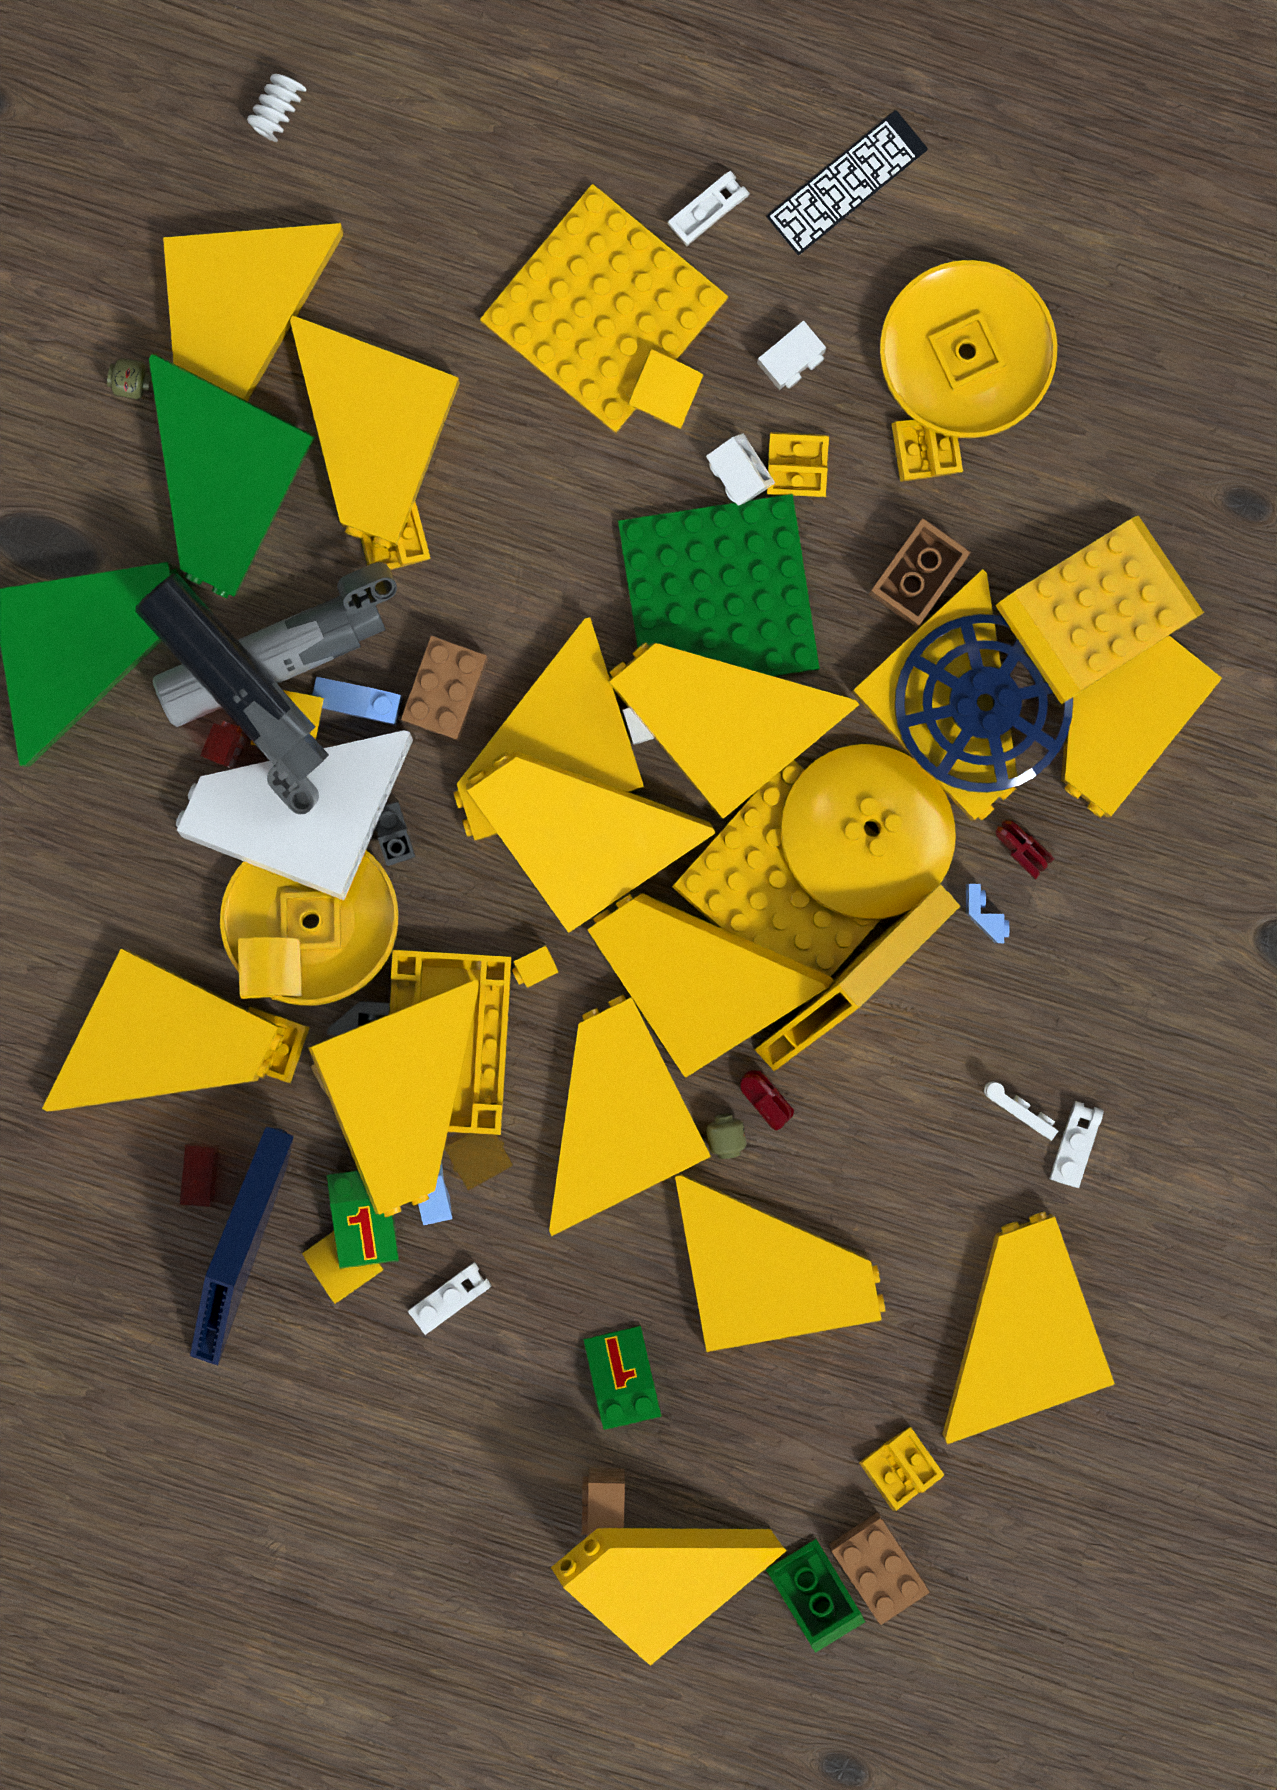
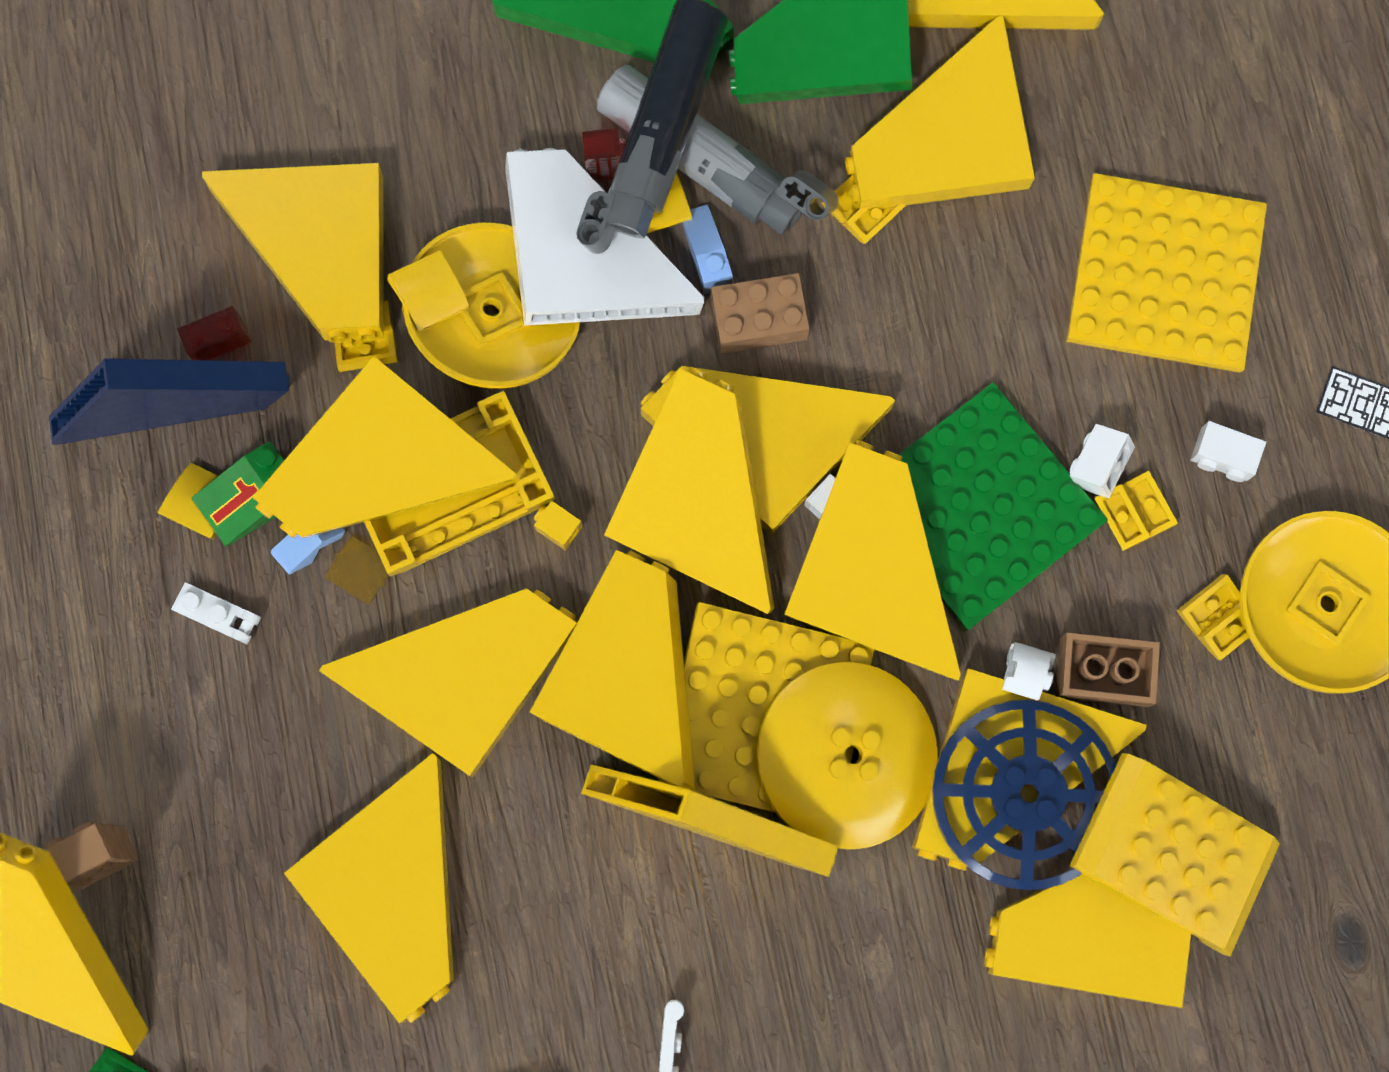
camera: 60 degrees right, 10 degrees down
dark grey slope [327,1001,390,1037] -> none
dark grey slope [376,802,415,866] -> none
green slope [583,1325,662,1430] -> none
yellow slope [627,349,703,429] -> none
white plate [668,171,750,247] -> none
olive head [706,1113,747,1159] -> none
dark red arm [740,1070,794,1131] -> none
light blue slope [966,884,1009,943] -> none
dark red arm [996,820,1055,880] -> none
none -> white cylinder [1002,642,1056,701]

